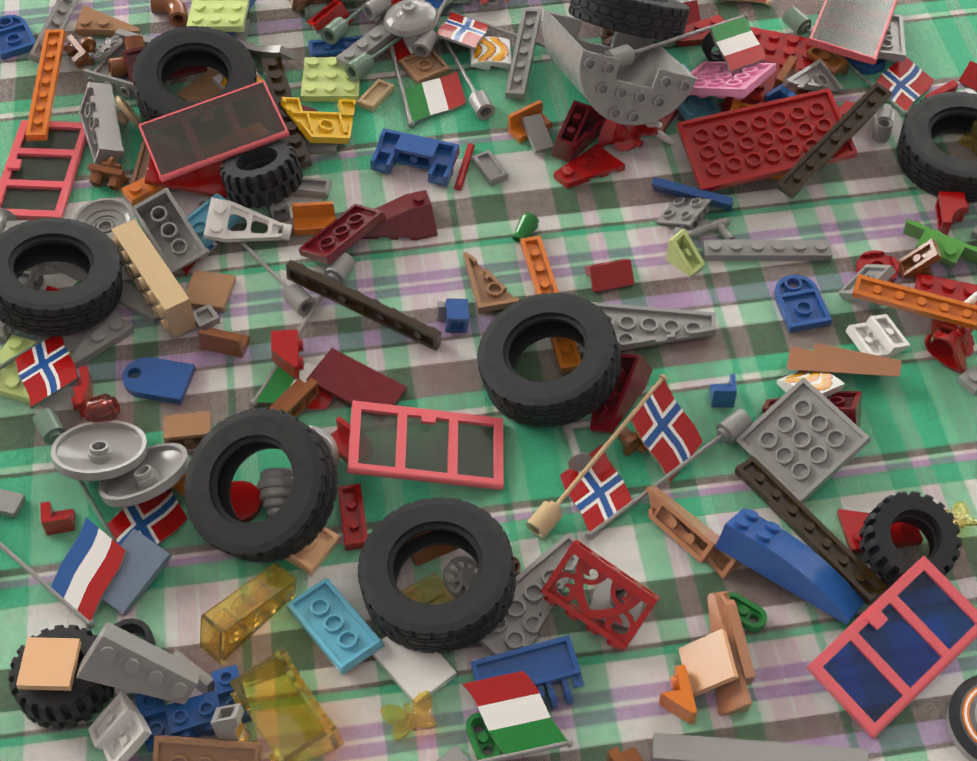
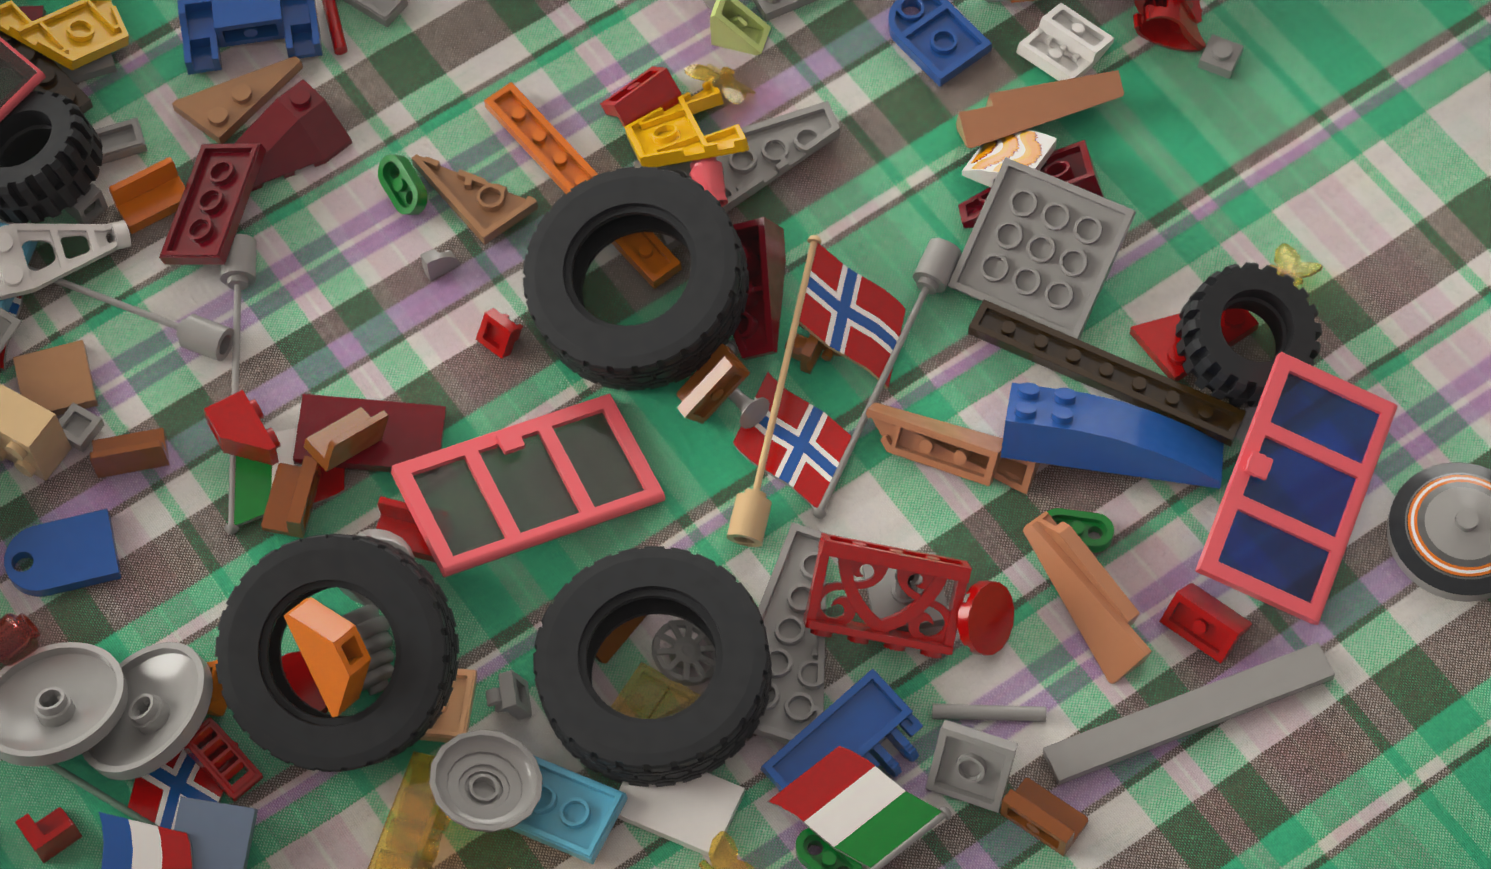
camera: 25 degrees left, 10 degrees up
medium nougat brick [164,411,214,450] -> none
dark brown plate [286,260,441,351] -> none
red tile [337,483,368,551] -> none
blue panel [445,298,469,333] -> none
green cone [512,213,539,244] -> none
orange slope [659,665,697,724] -> none
light nougat tile [678,629,738,697] -> none
blue panel [709,374,737,407] -> none
none -> medium nougat wing [172,56,303,144]
none -> red slope [184,717,263,802]
none -> orange slope [284,597,371,718]
none -> dark orange panel [303,407,389,472]
none -> green plate [378,154,428,215]
none -> light grey hat [429,730,543,832]
none -> red tile [475,308,523,359]
none -> light grey tile [486,670,532,720]
none -> yellow wing [624,79,750,167]
none -> dark orange panel [677,344,750,424]
none -> clear yellow piece [684,64,756,105]
none -> coral cone [689,157,728,207]
none -> light grey tile [925,720,1018,813]
none -> light grey bar [932,704,1046,722]
none -> red tile [957,580,1014,656]
none -> red panel [1159,583,1252,664]

